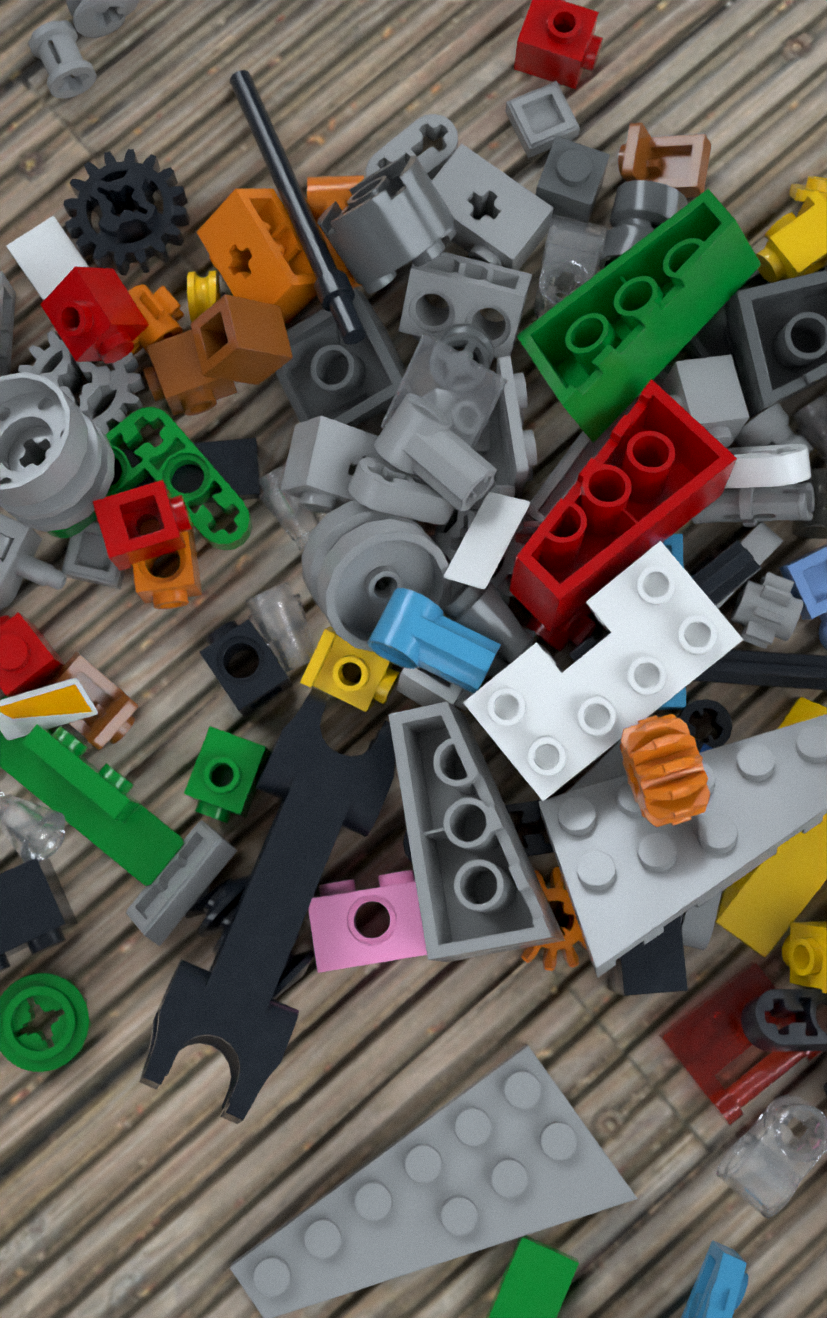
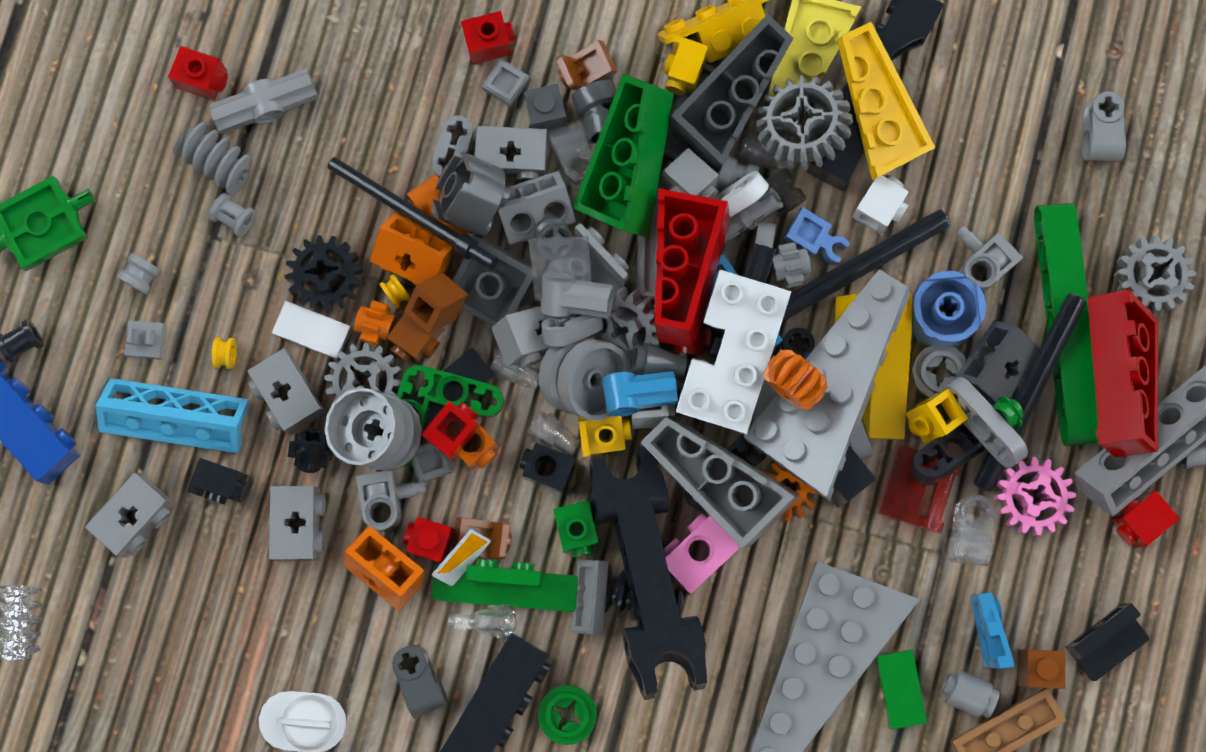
camera: 30 degrees left, 0 degrees up
red brick [40,266,149,364] -> none
white sticker [444,492,530,589] -> none

